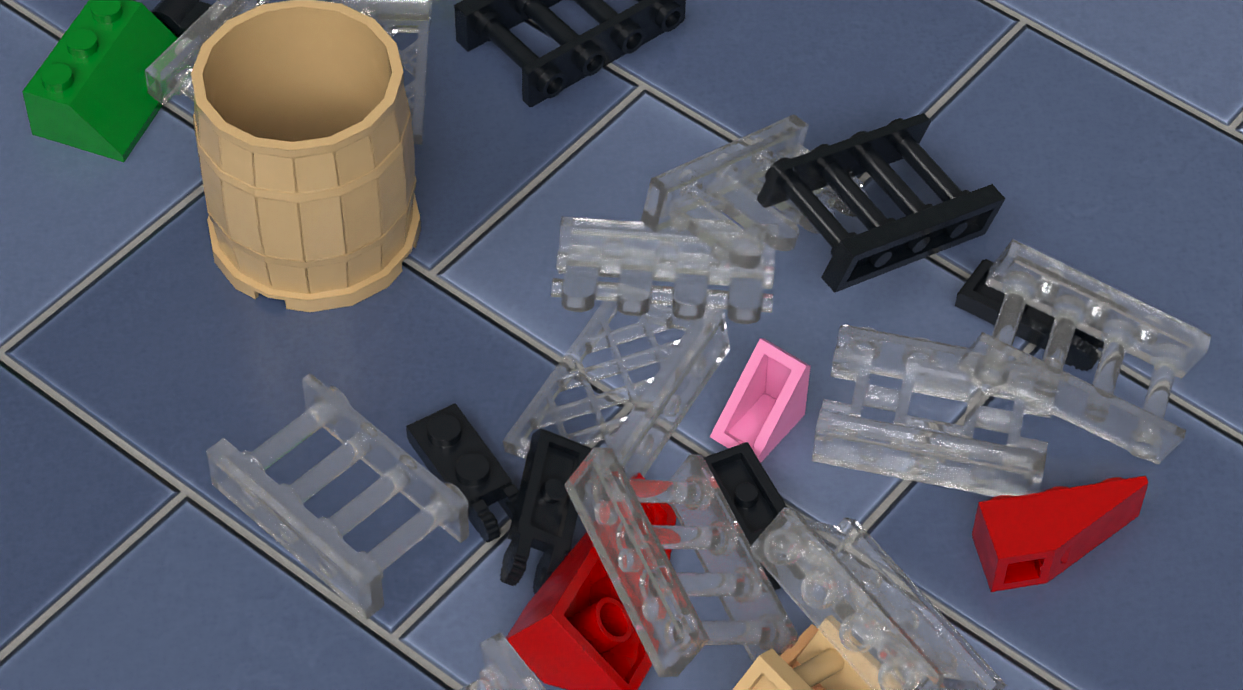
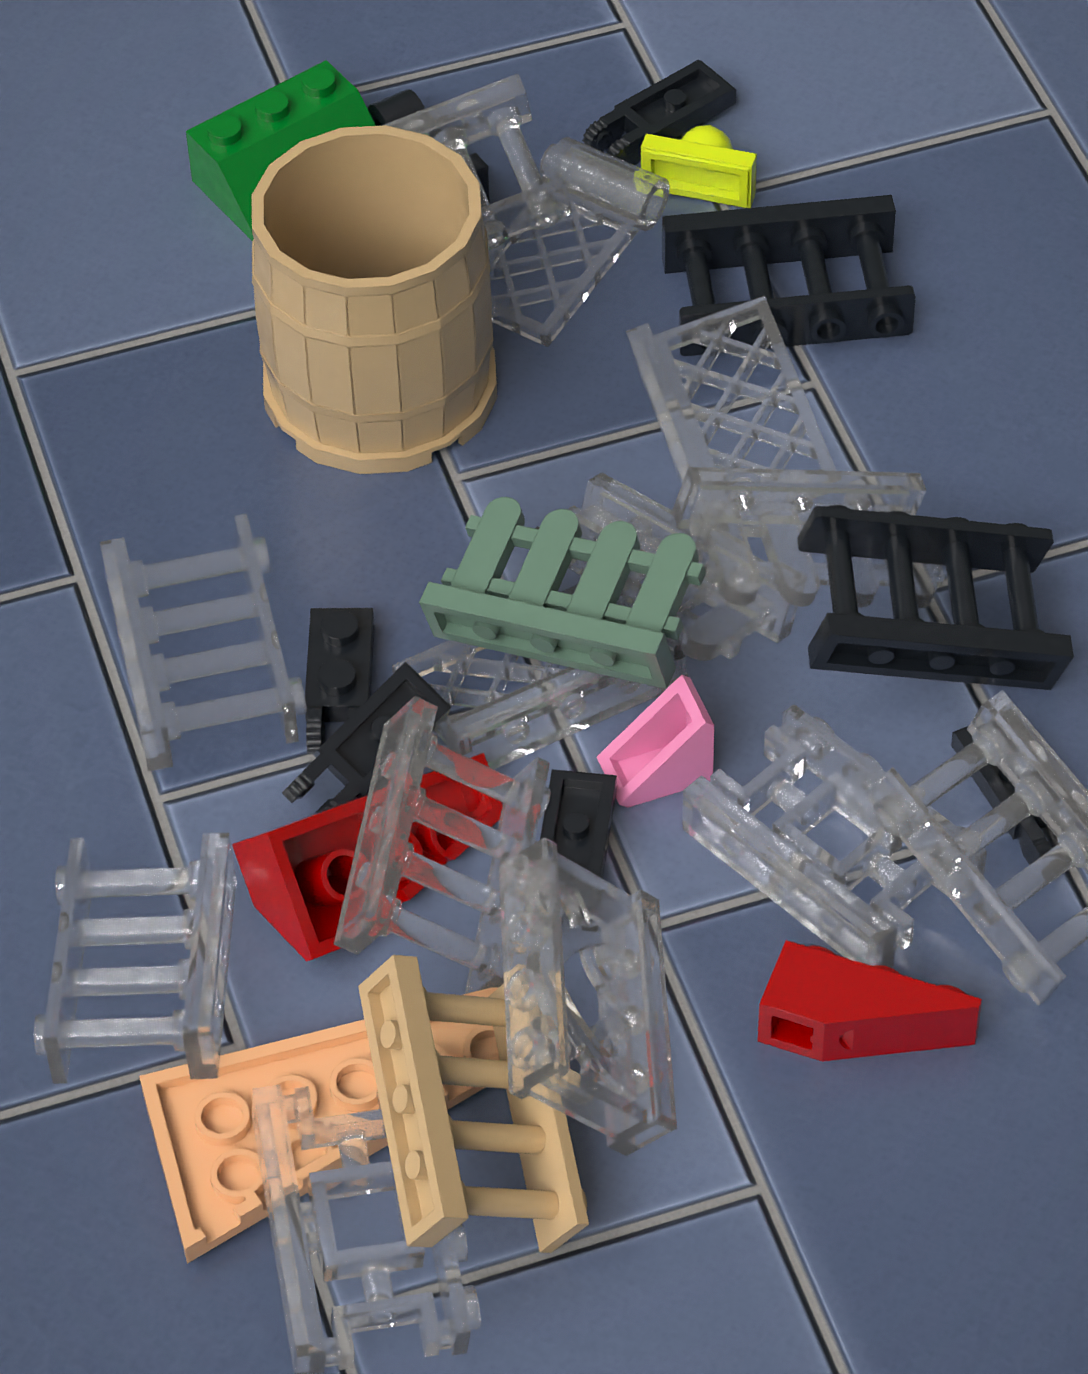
camera: 35 degrees right, 0 degrees up
none -> sand green fence [419,497,706,689]
none -> clear fence [626,296,840,546]

